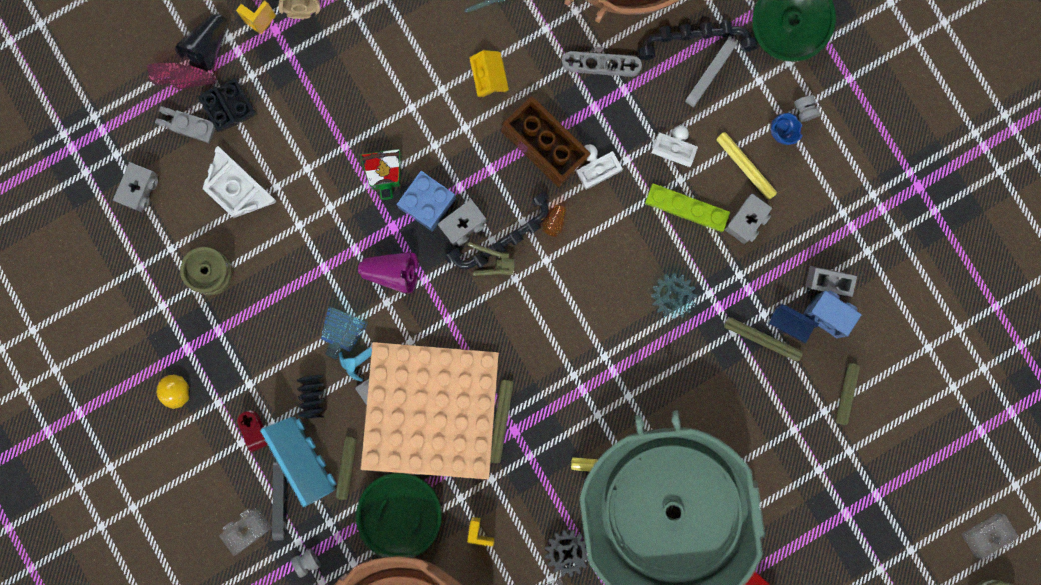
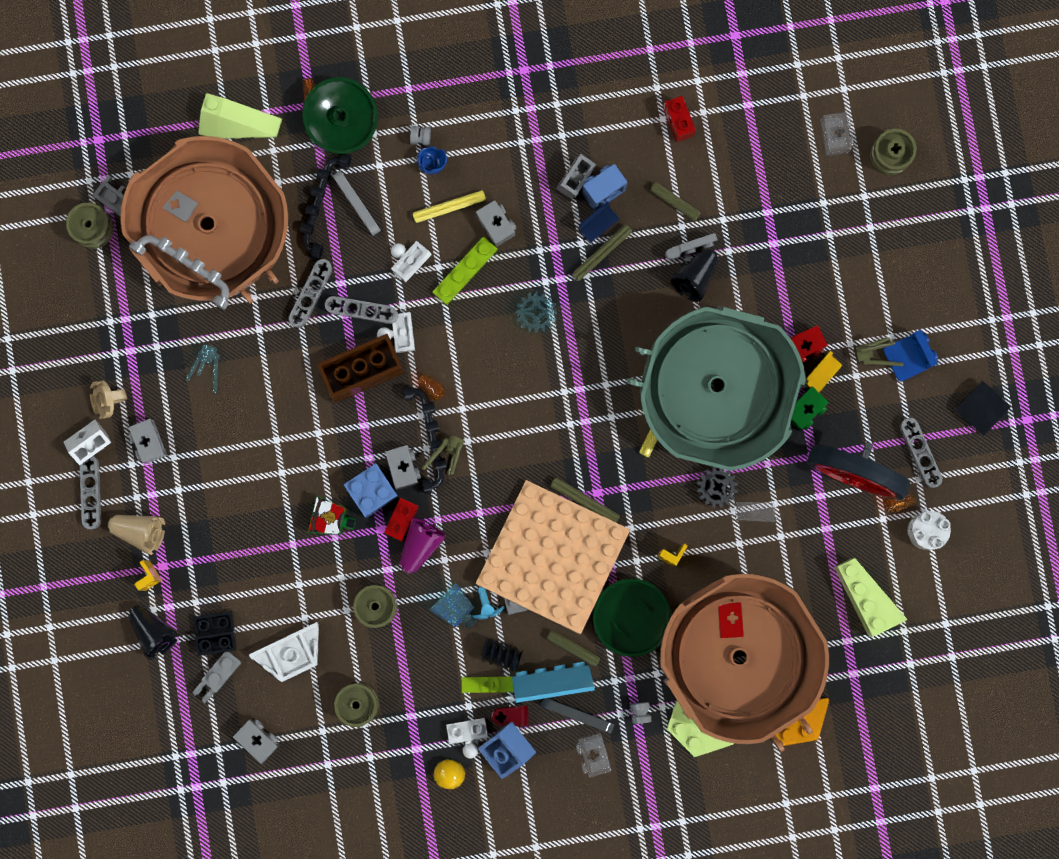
camera: 75 degrees left, 0 degrees up
clear pink slope [147,63,217,90] -> none
yellow panel [469,50,509,97] -> none
none -> light grey beam [325,296,398,324]
none -> olive wheel [353,585,398,628]
none -> red brick [384,498,419,542]
none -> white plate [446,718,488,759]
none -> lime piece [462,676,514,693]
none -> medium blue brick [478,722,536,779]
none -> red brick [663,96,696,142]
none -> light grey hinge [665,233,717,260]
none -> black cone [670,249,719,302]

